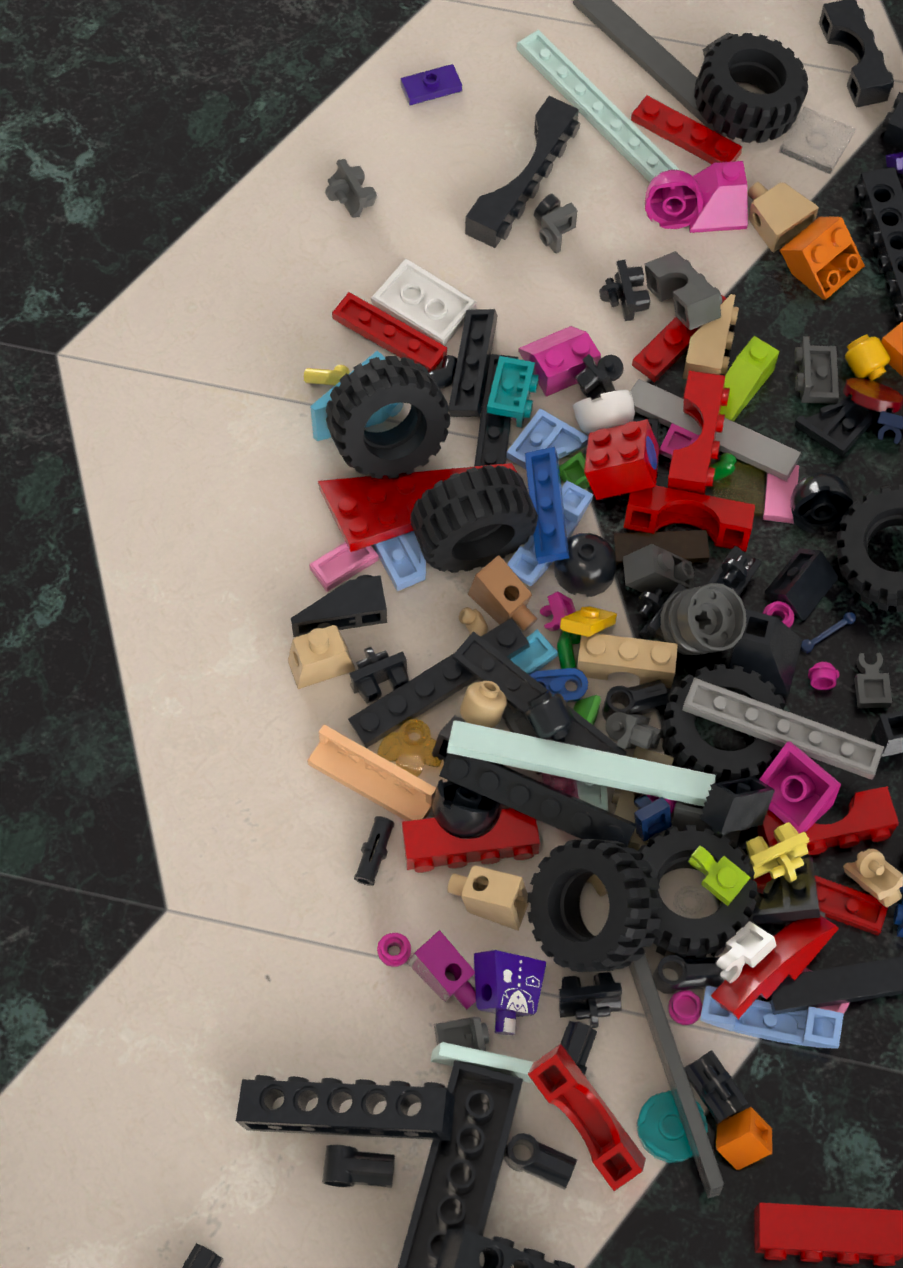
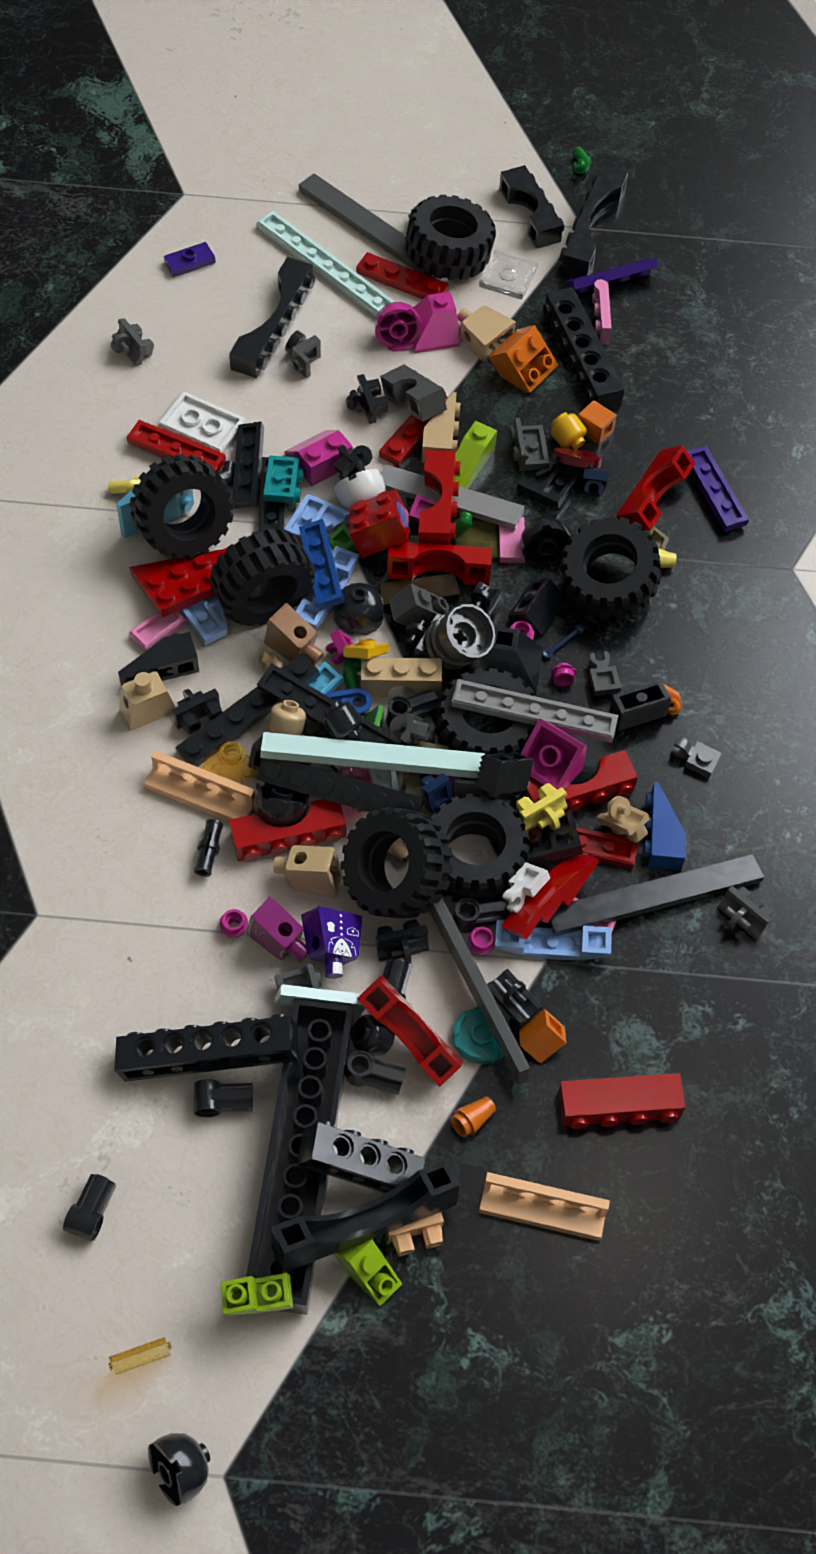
camera: 10 degrees left, 5 degrees down
lime plate [688,846,751,906] -> none
none -> black head [351,1014,395,1056]
none -> orange cone [450,1096,496,1137]

